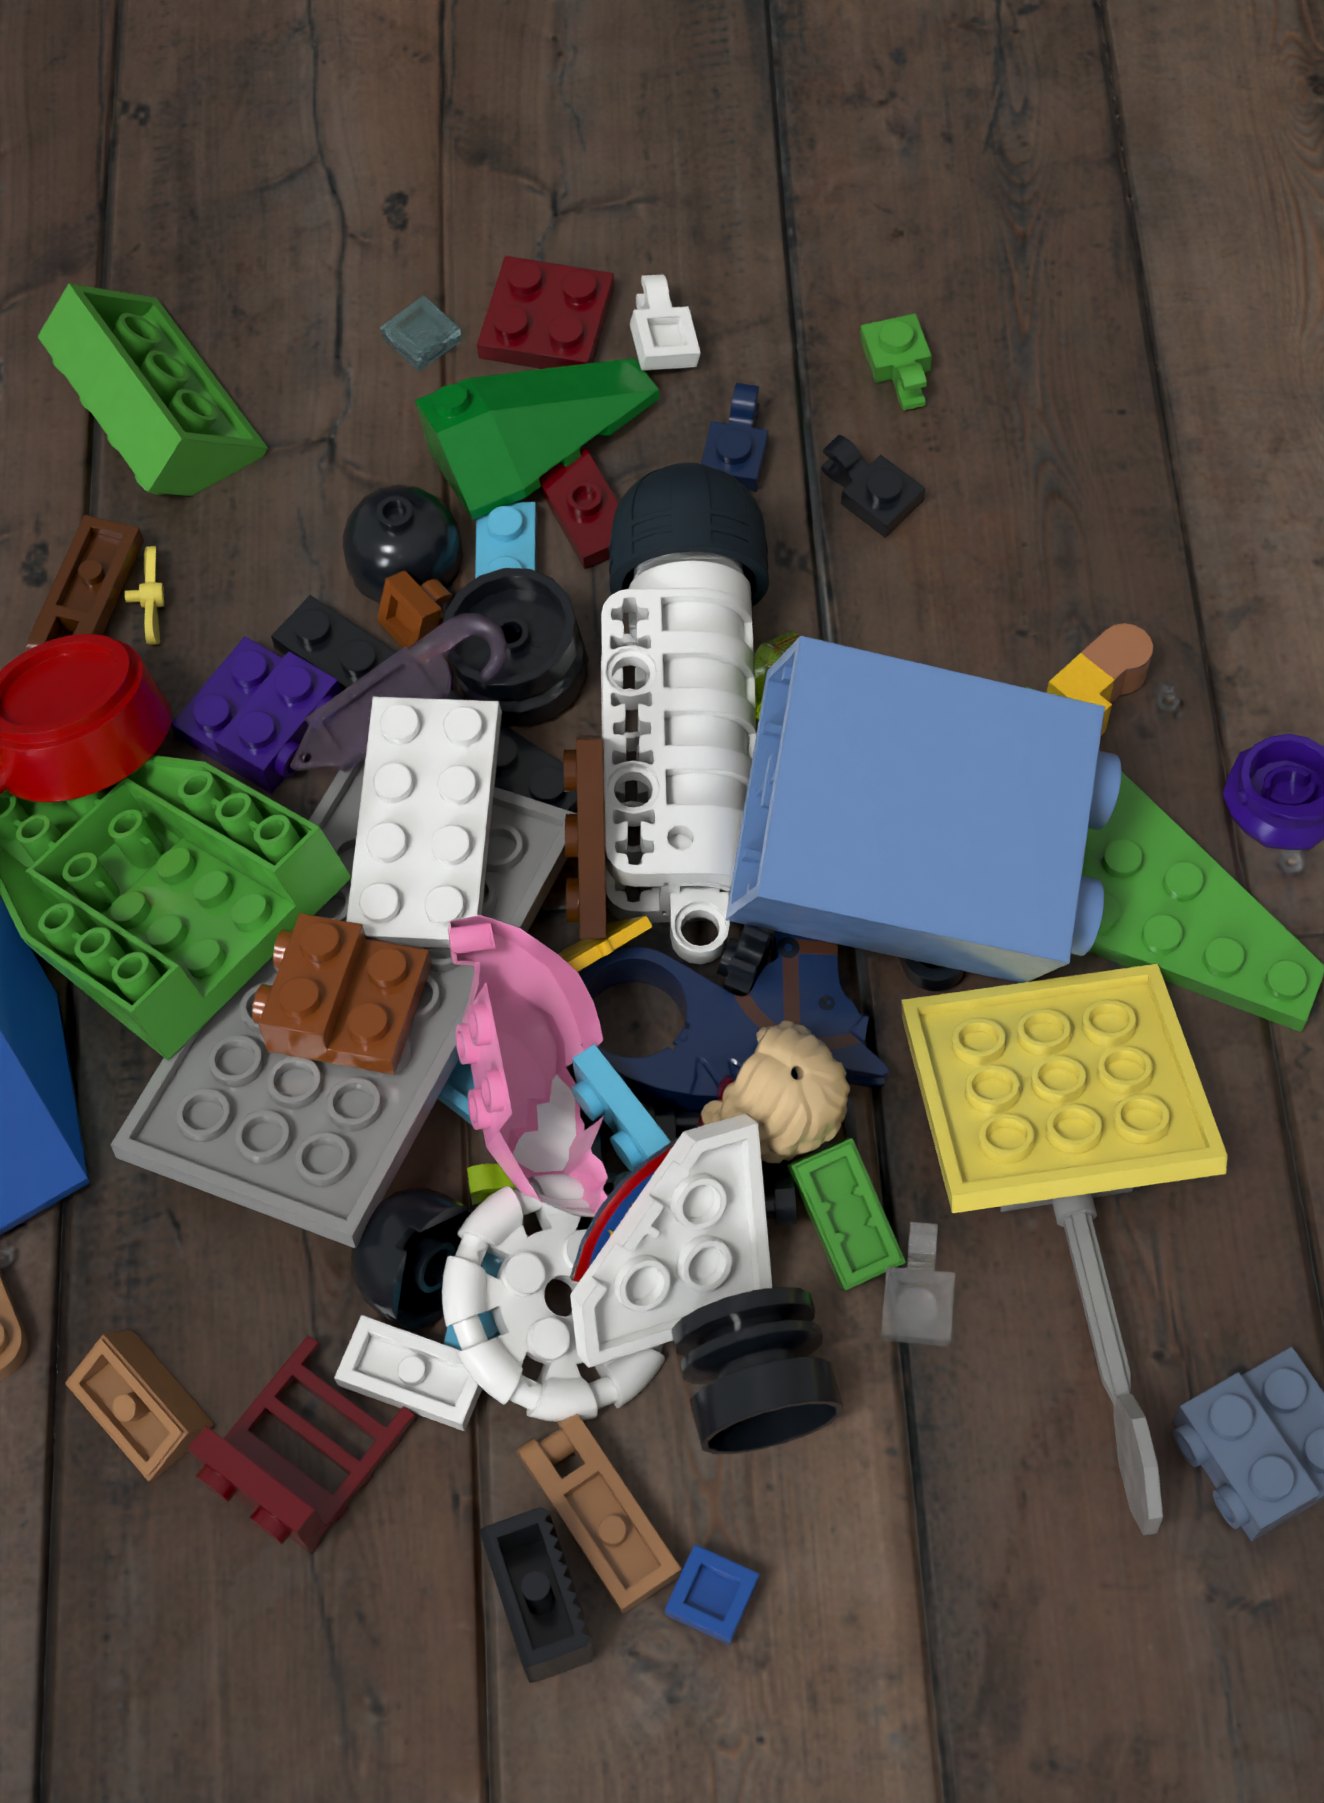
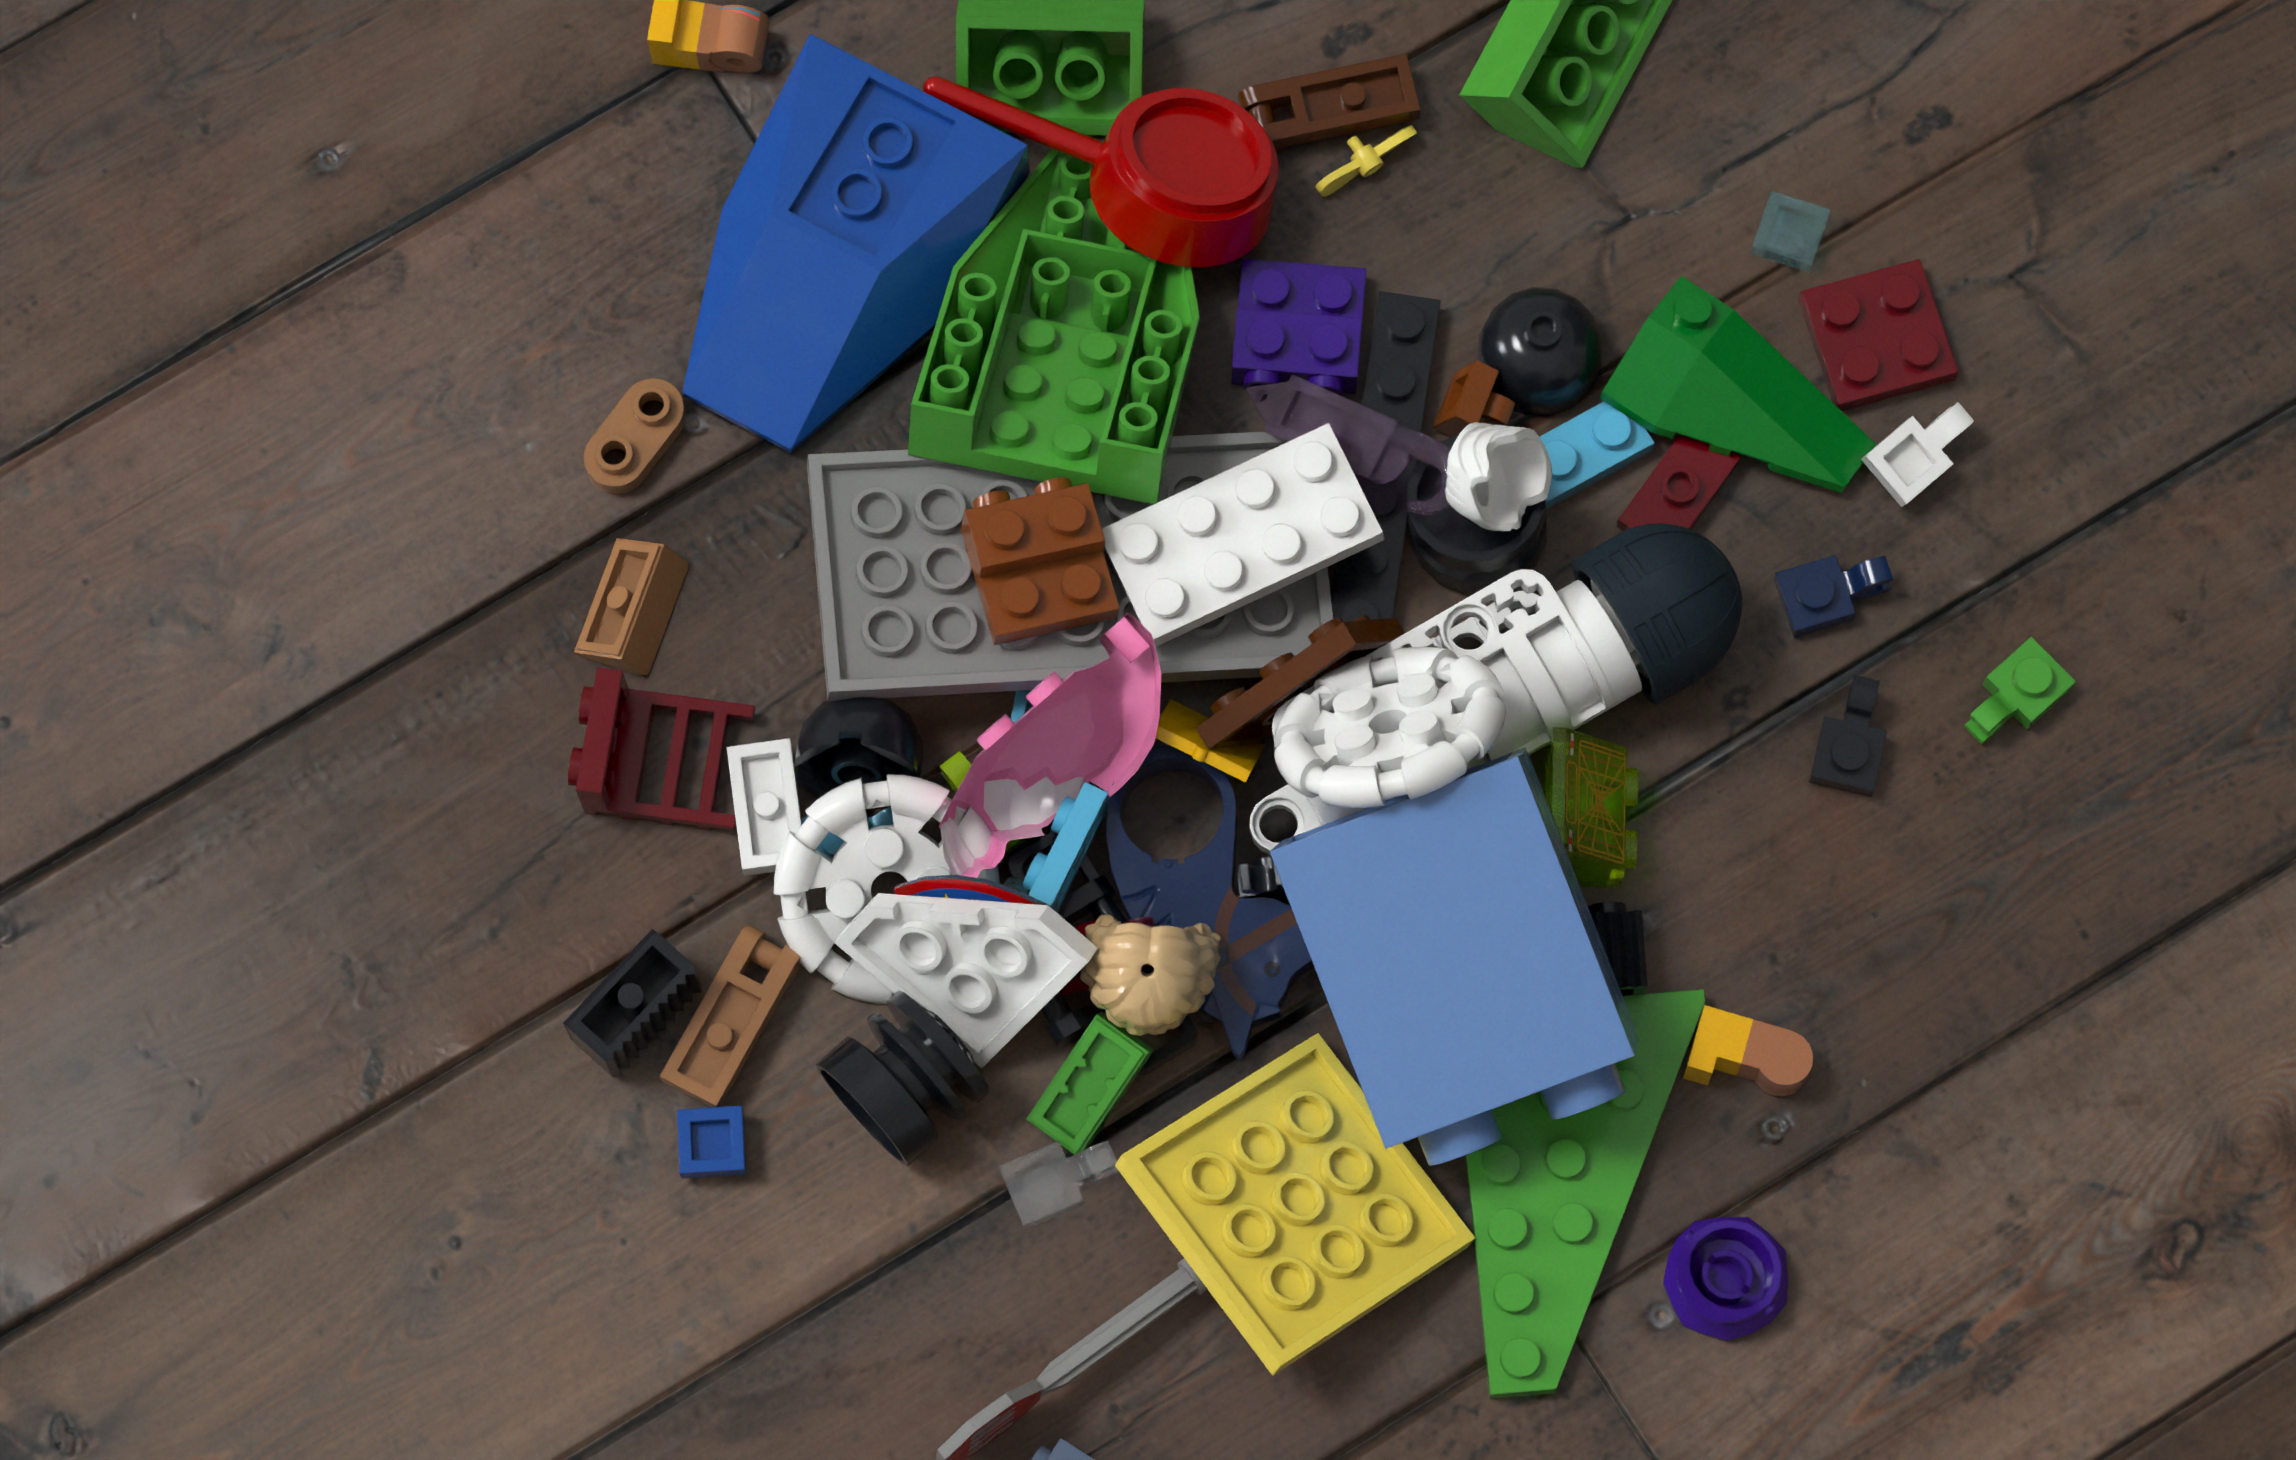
camera: 60 degrees right, 10 degrees up
none -> white plate [1274,647,1506,808]
none -> white hair [1445,422,1552,532]

